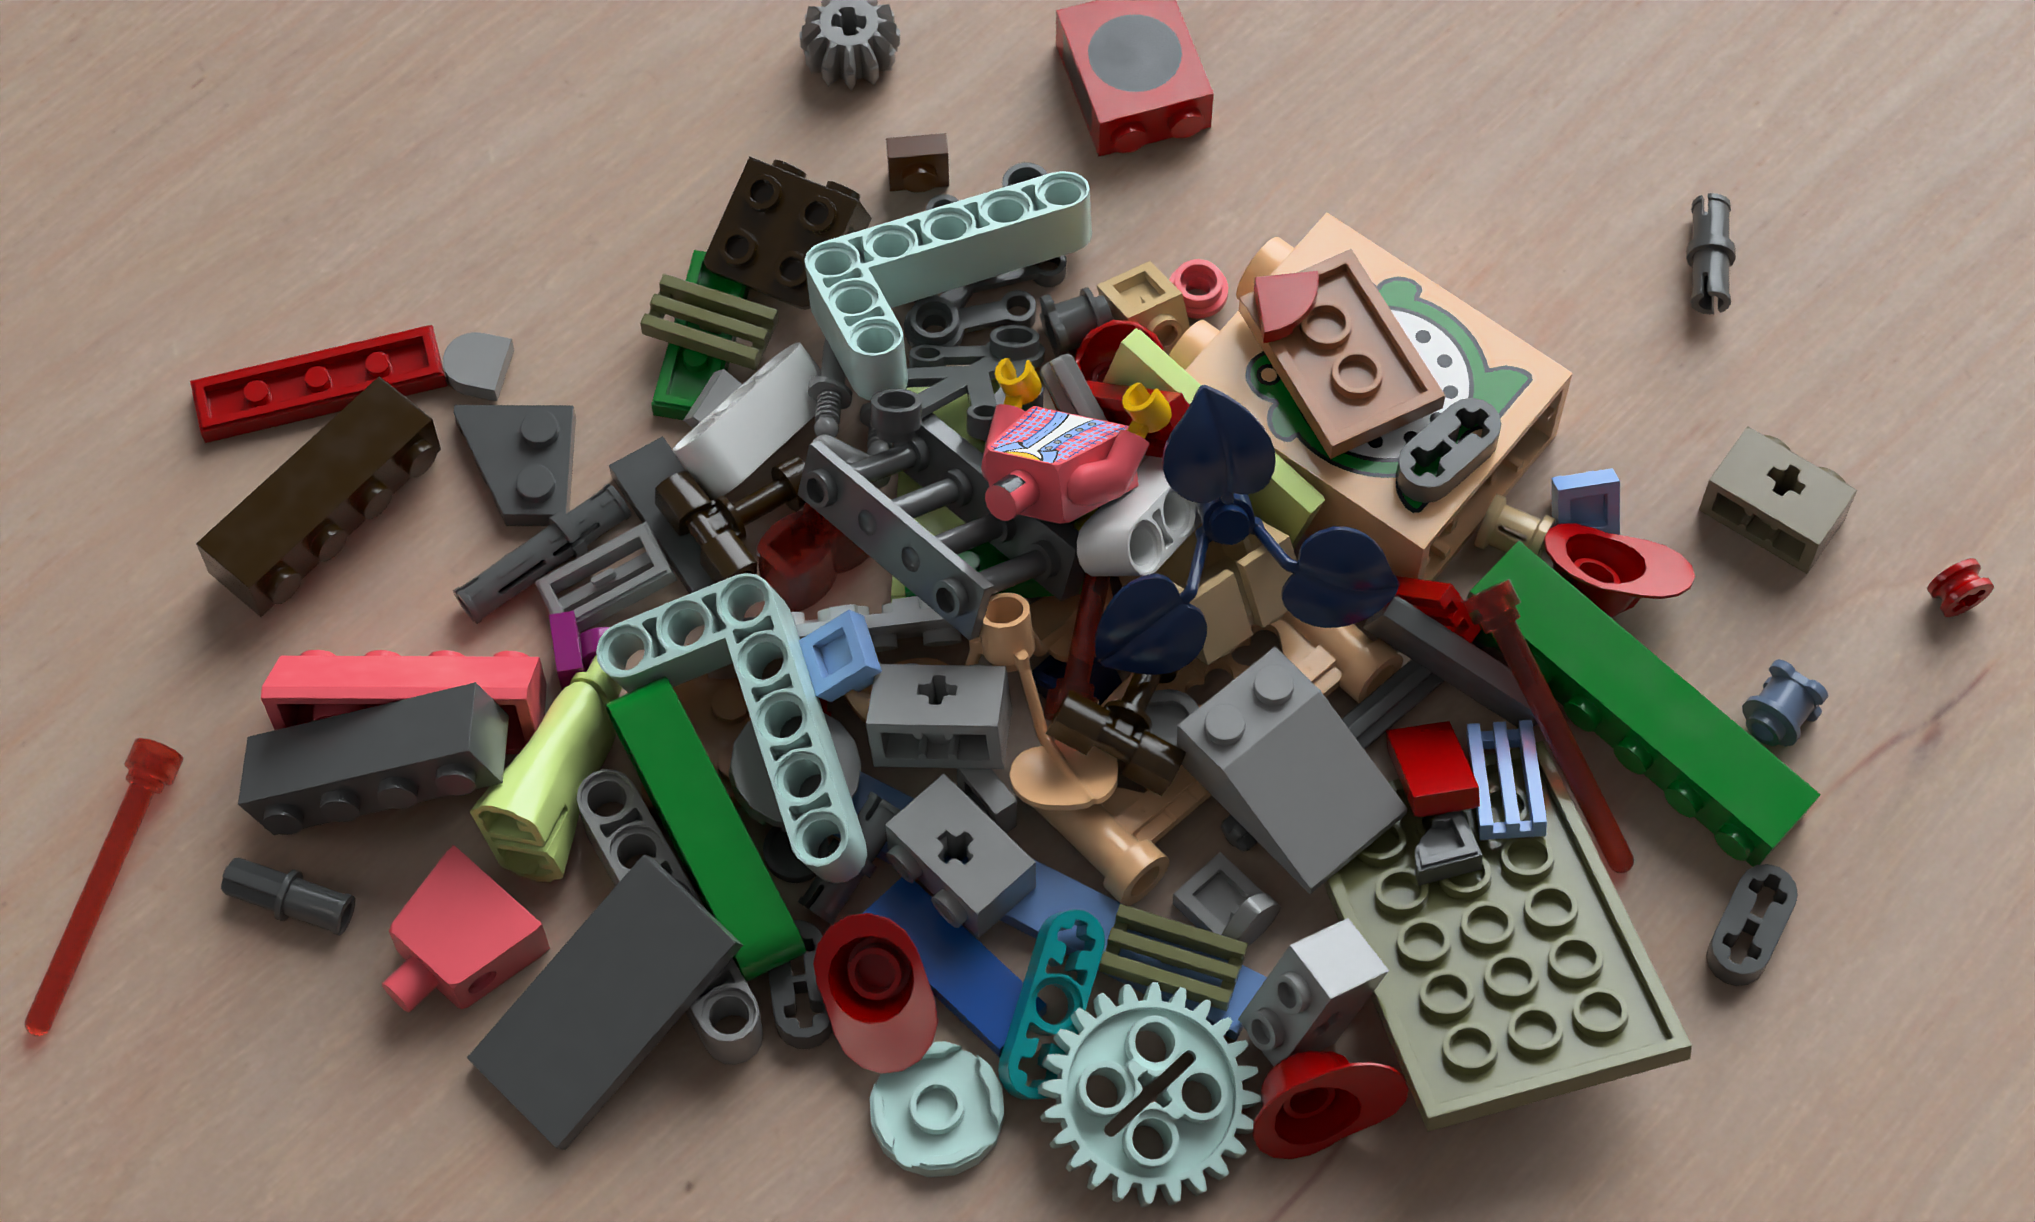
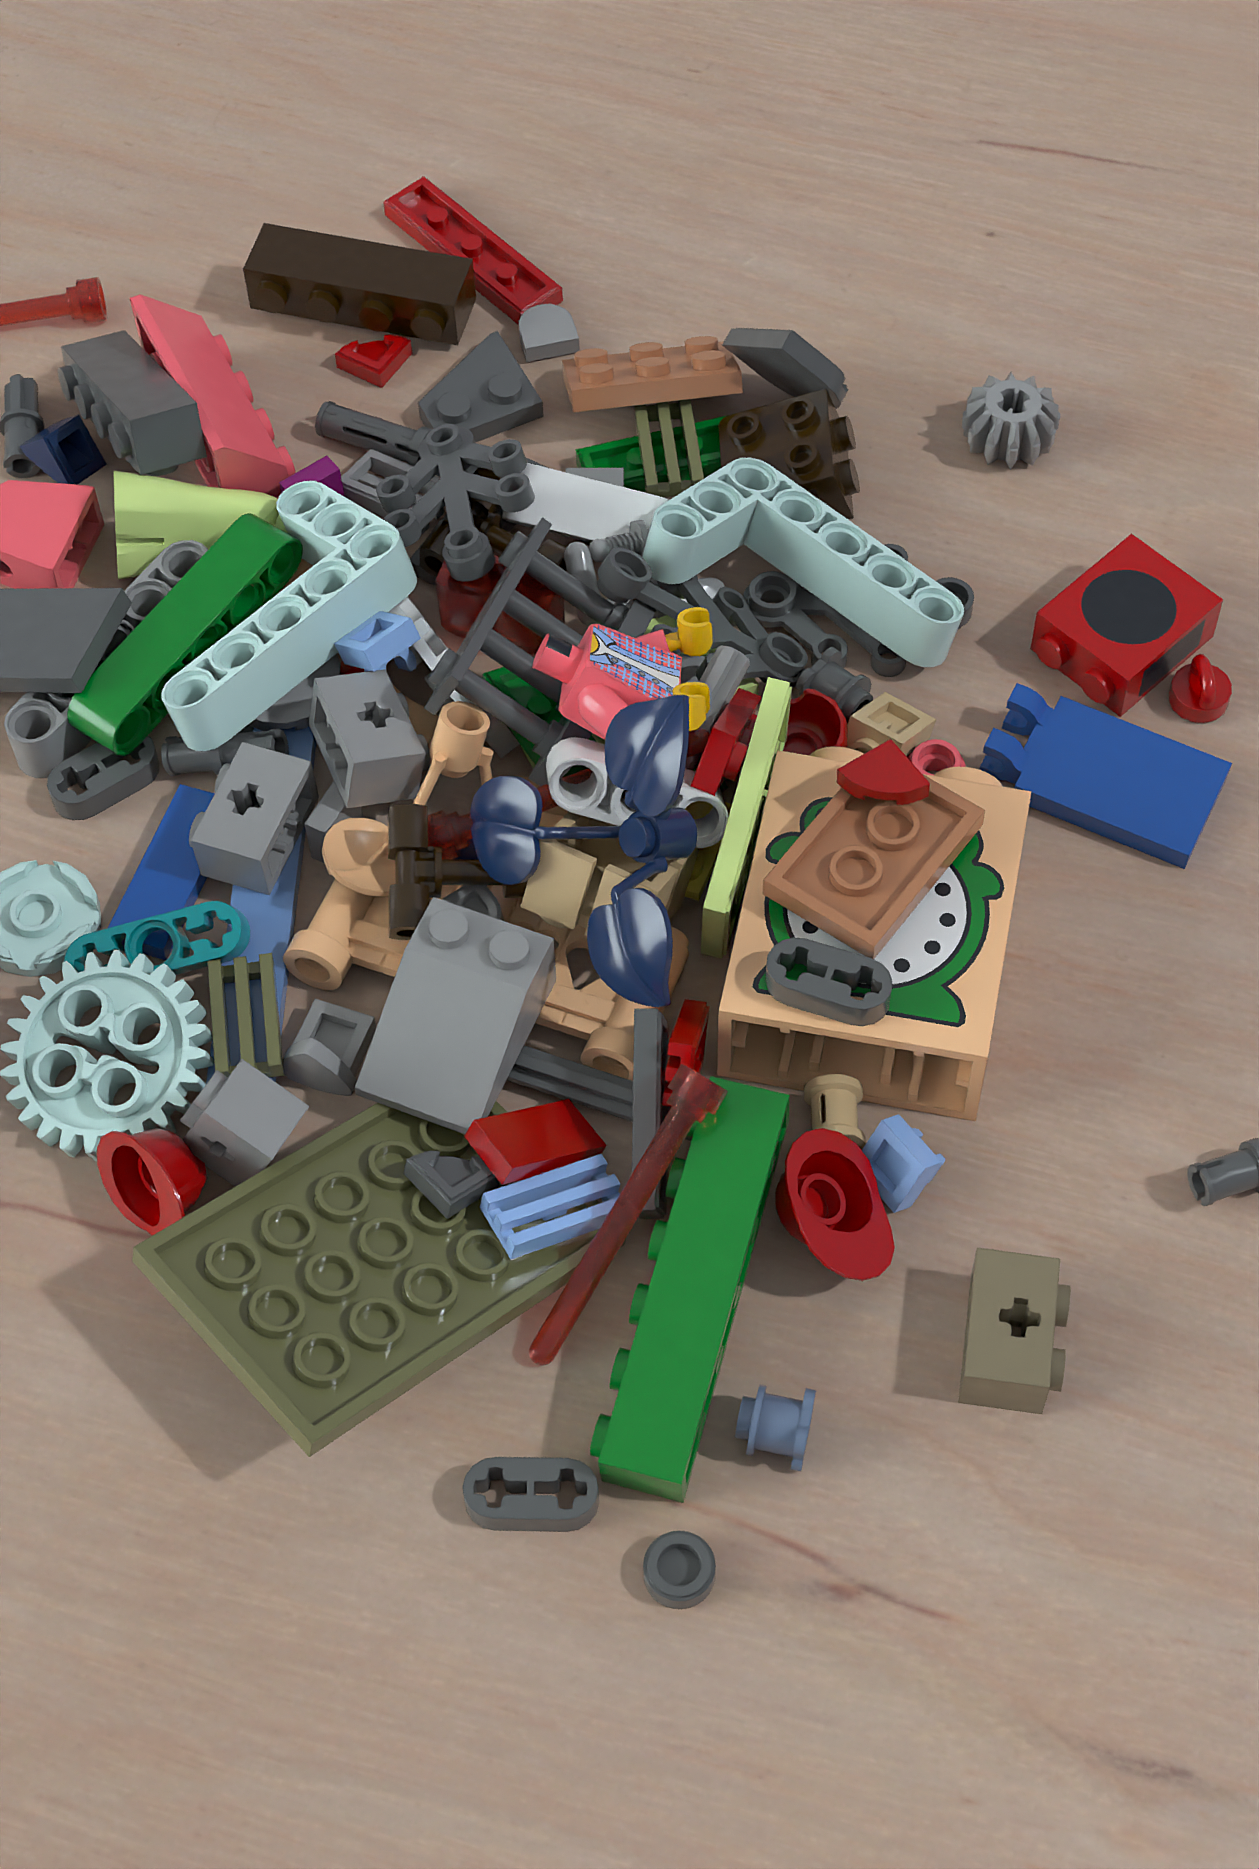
camera: 65 degrees right, 5 degrees down
red piece [813,913,938,1074] -> none
reddish brown plate [886,133,949,193] -> none
red bush [1927,558,1994,618] -> none
none -> dark blue slope [19,414,107,485]
none -> red tile [335,335,413,388]
none -> dark grey plant [376,424,535,581]
none -> nougat plate [562,336,743,412]
none -> dark grey tile [643,1531,716,1609]
none -> dark grey tile [722,328,848,409]
none -> blue tile [979,683,1232,869]
none -> red tile [1169,654,1232,723]

